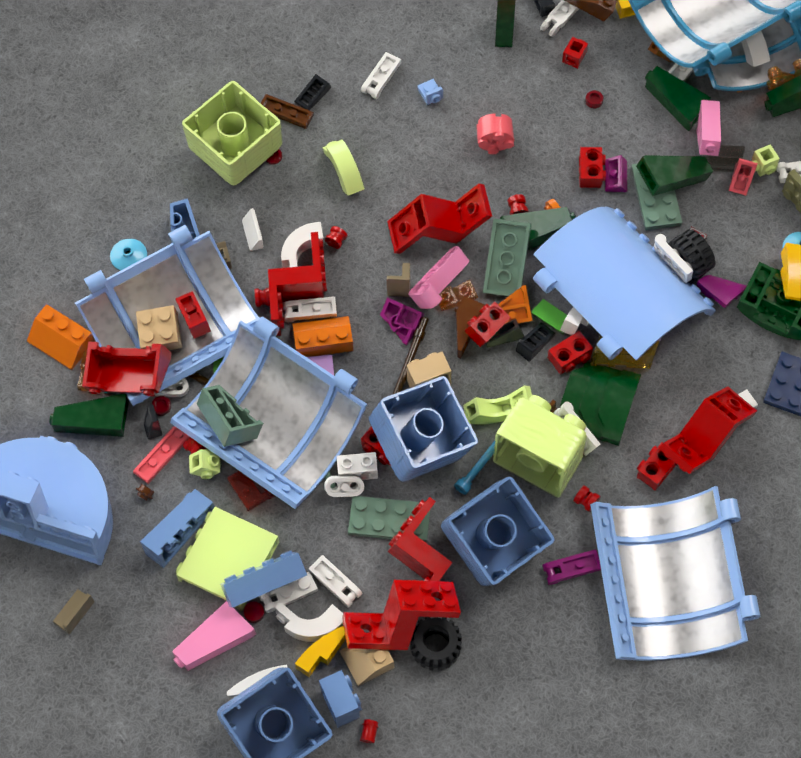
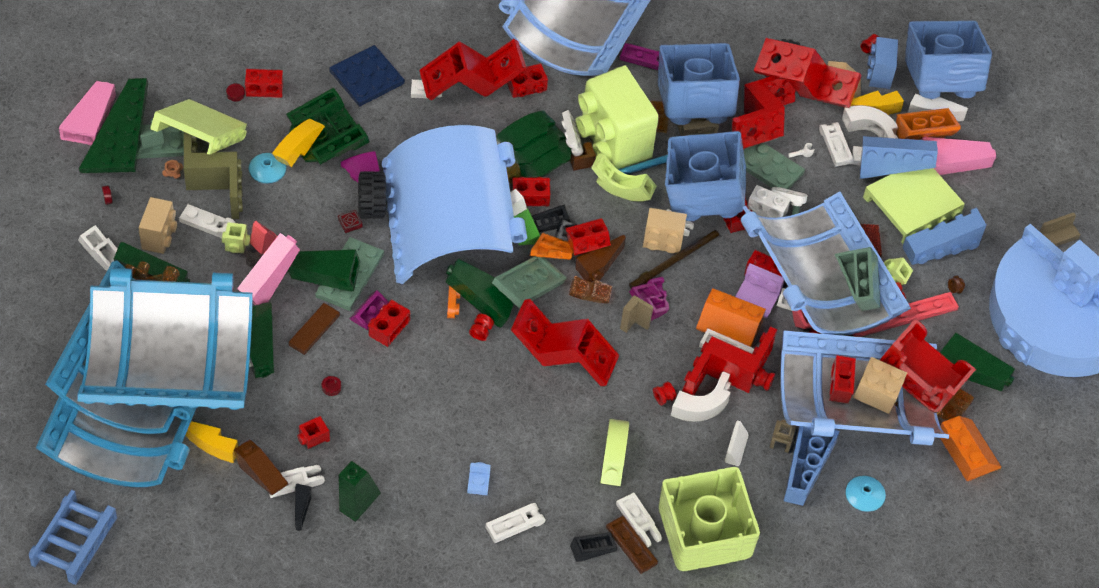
camera: 155 degrees left, 10 degrees down
black slope [143,404,163,439] -> none
bright pink beam [408,246,469,309] -> none
coral brick [477,114,514,154] -> none
white plate [654,234,693,283] -> none
none -> reddish brown tile [289,303,340,355]
none -> white hinge [616,493,662,547]
none -> white hand [788,143,815,158]
none -> orange slope [896,108,961,140]

